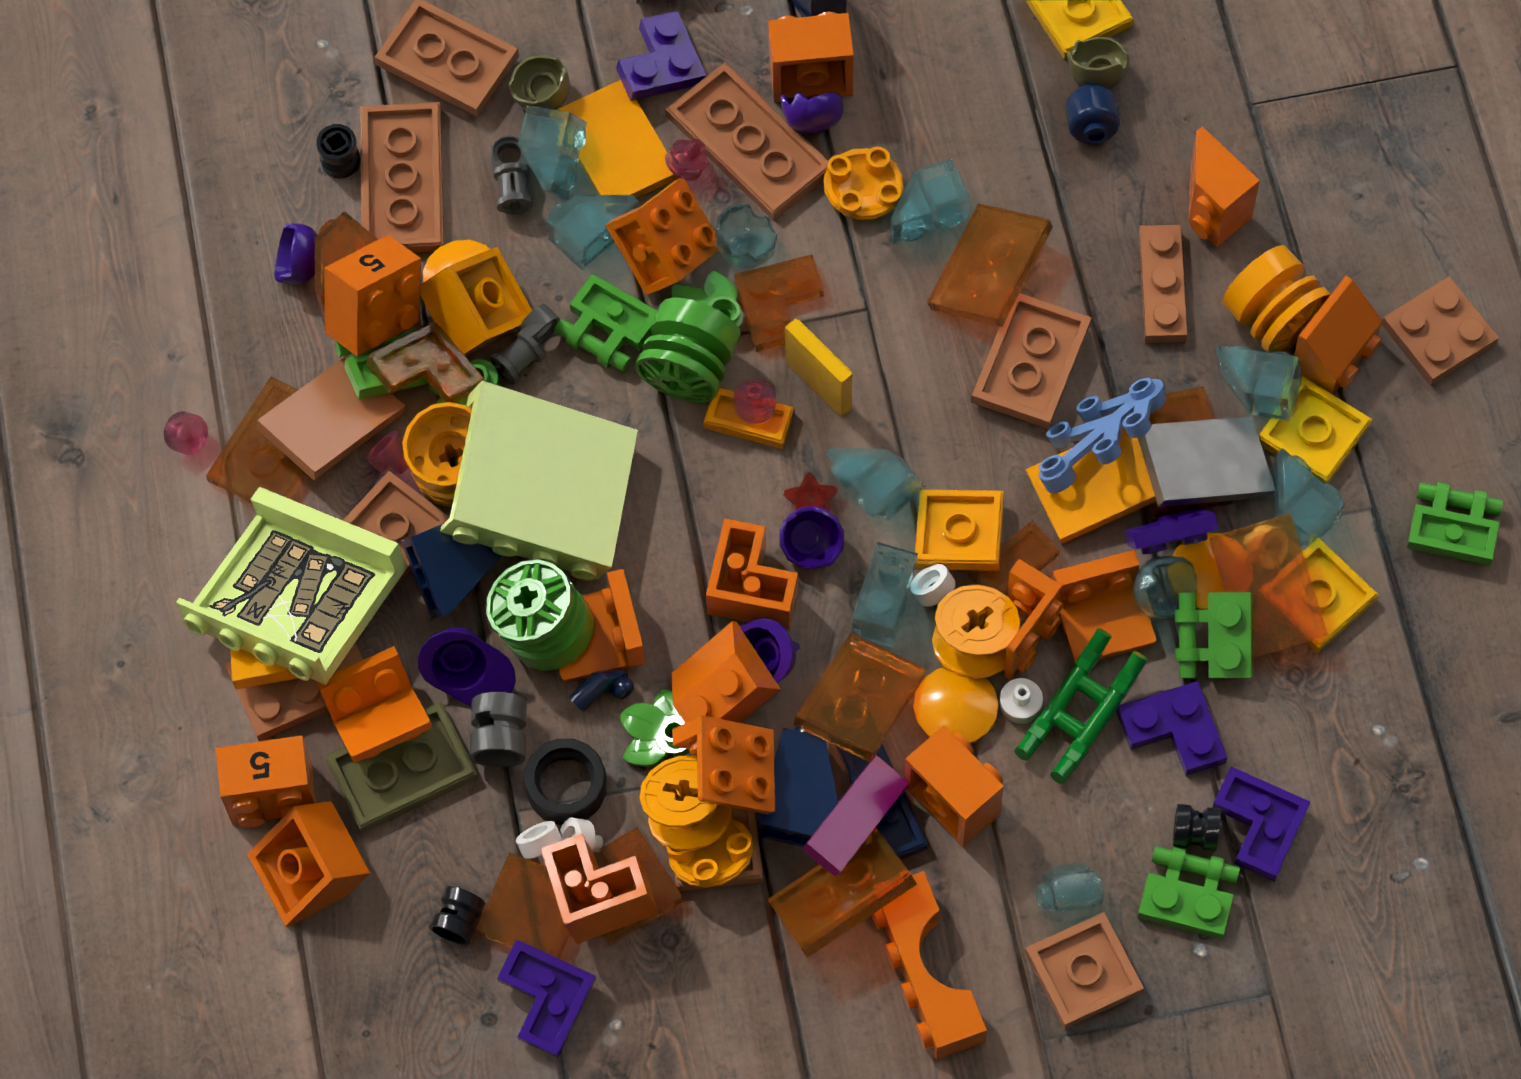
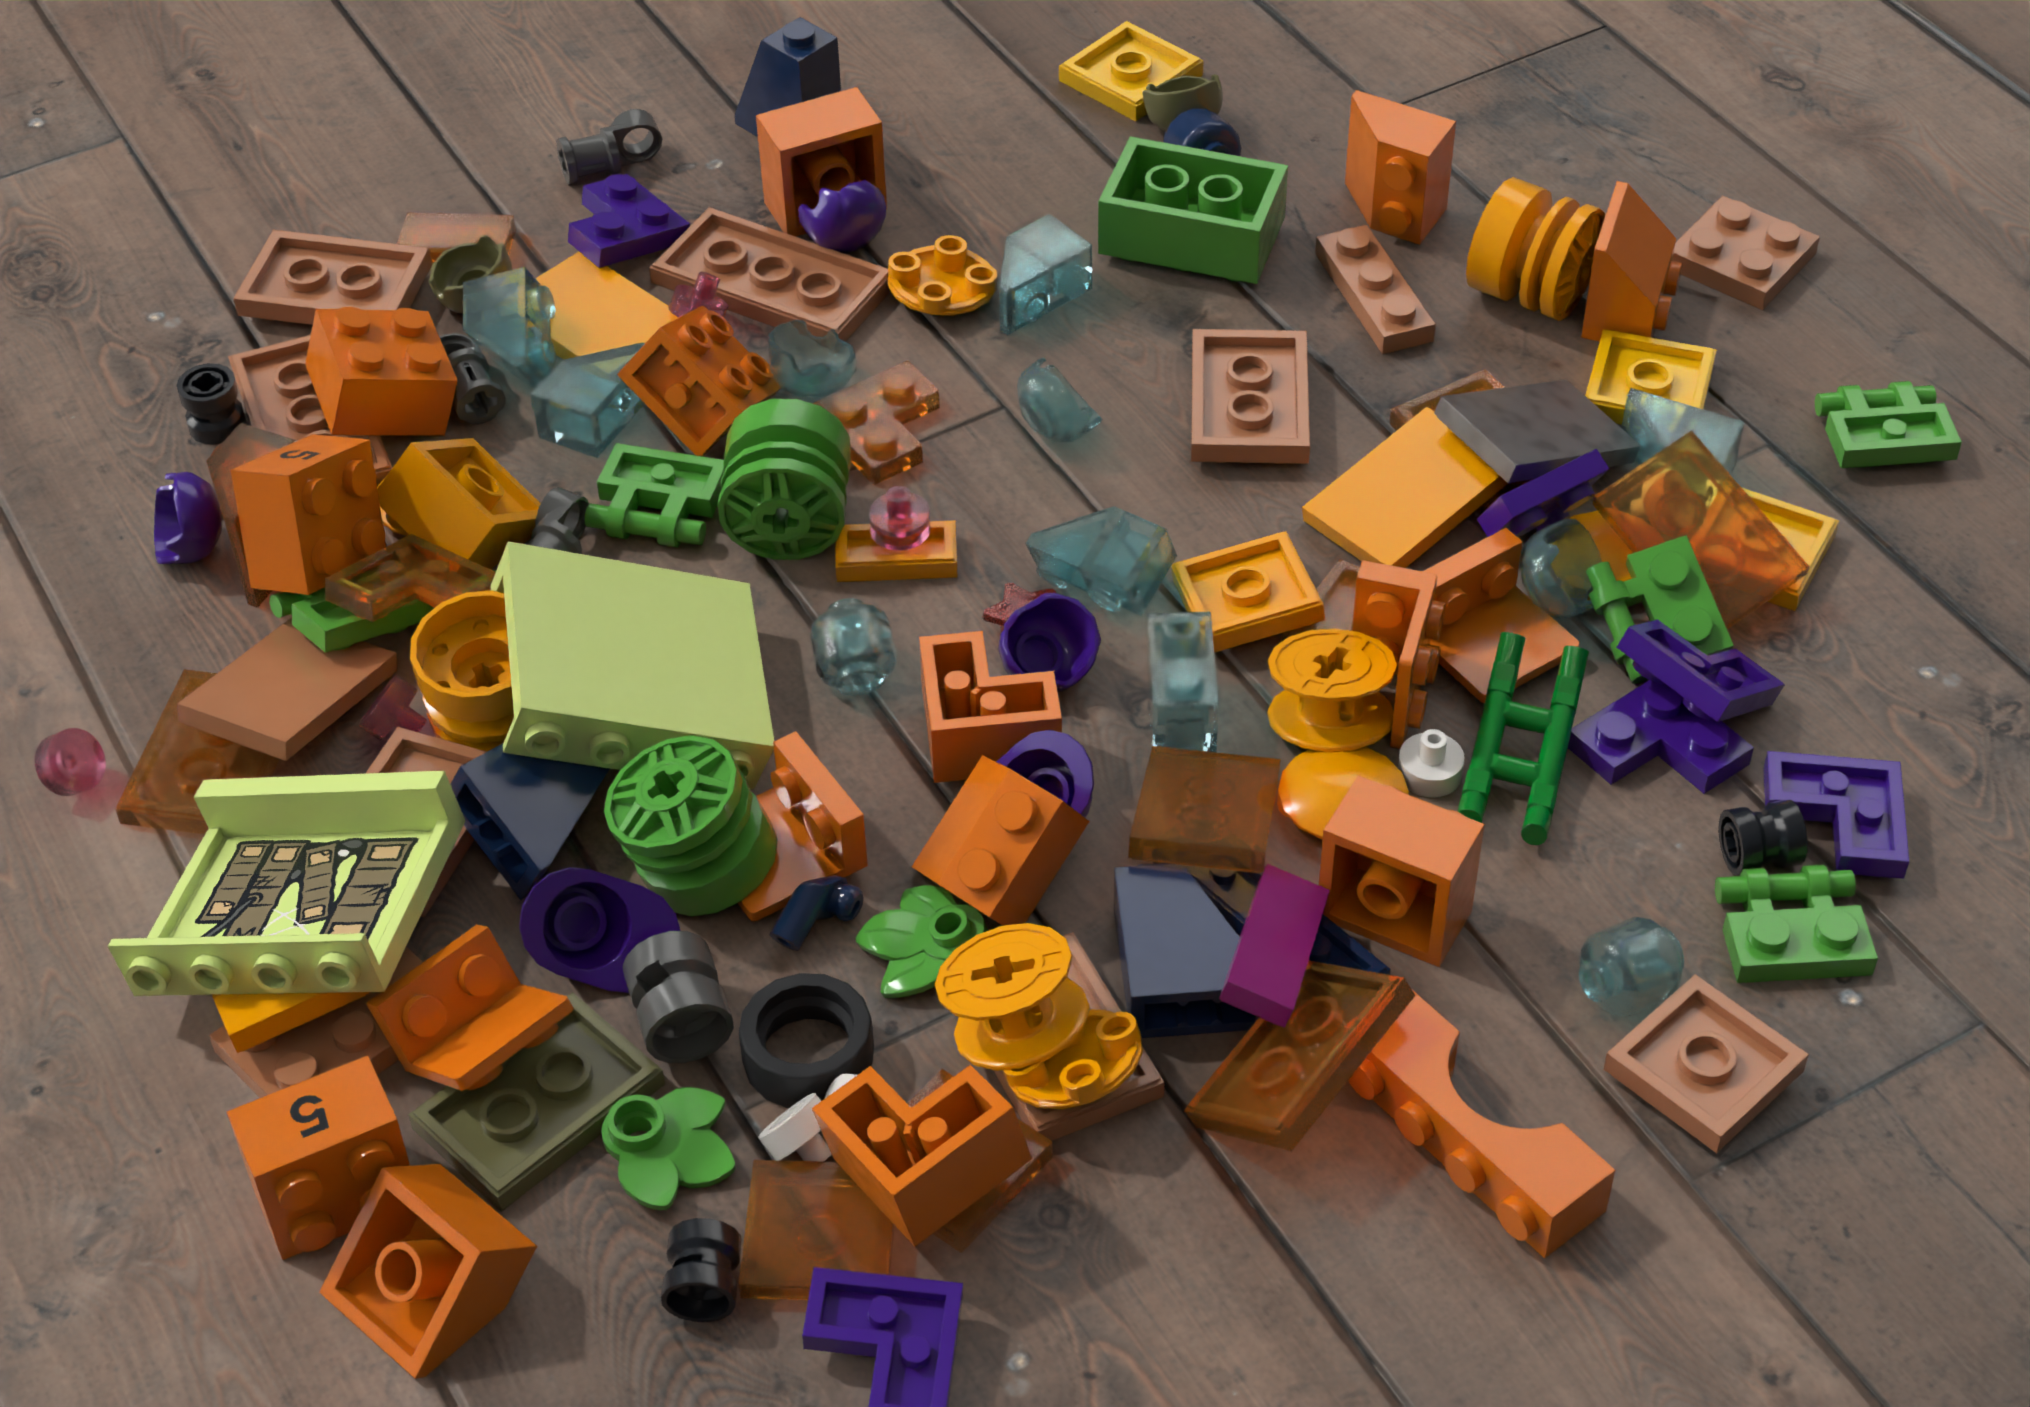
camera: 20 degrees left, 20 degrees down
orange bracket [672,715,775,814] -> none
yellow tile [785,318,852,418] -> none
white tile [910,564,955,607] -> none
clear orange tile [927,203,1053,327] -> none
medium blue plant [1039,378,1166,493] -> none
clear light blue slope [1216,345,1302,421] -> none
none -> orange brick [305,307,458,436]
none -> clear orange tile [397,212,516,263]
none -> bright green plate [602,1087,736,1210]
none -> clear light blue head [810,598,897,696]
none -> clear light blue hair [1017,358,1103,442]
none -> bright green brick [1098,136,1288,284]
none -> dark purple plate [1616,619,1785,722]

